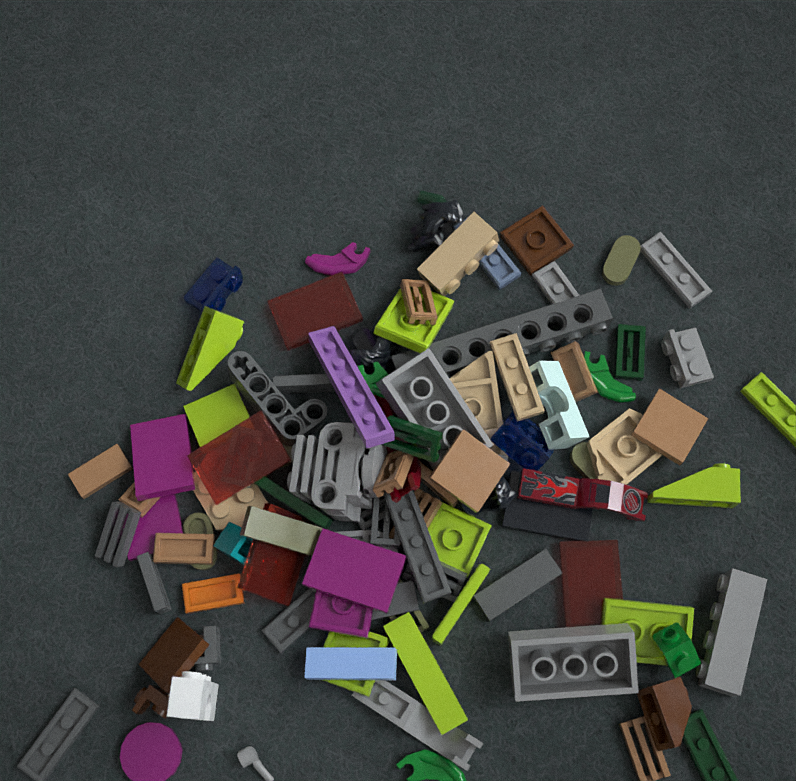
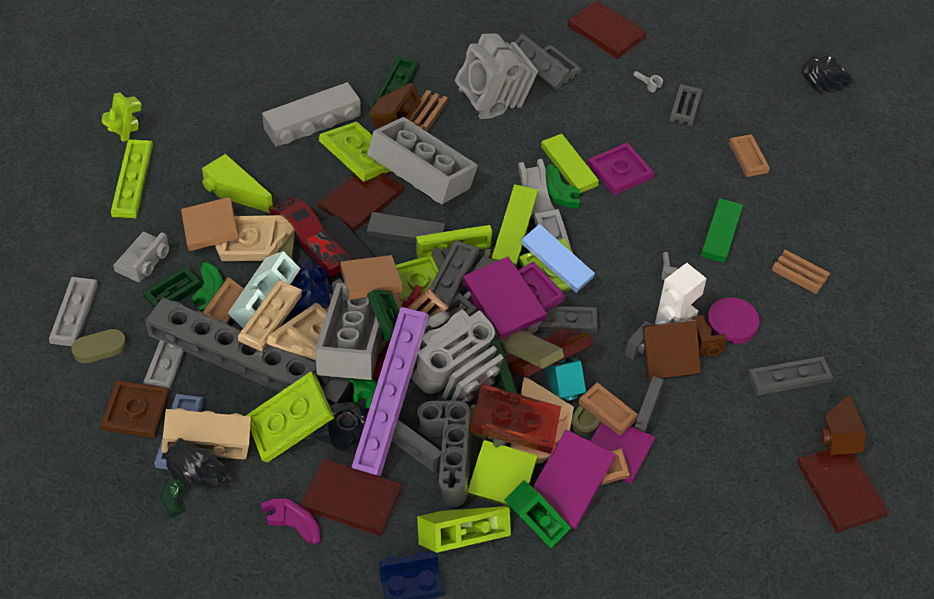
camera: 140 degrees left, 20 degrees down
medium nougat tile [68,444,133,499] -> none
dark grey tile [95,501,141,567] -> none
orange tile [182,573,245,614] -> none
medium nougat tile [400,279,438,325] -> none
green bracket [652,622,701,678] -> none
none -> green slope [504,480,571,548]

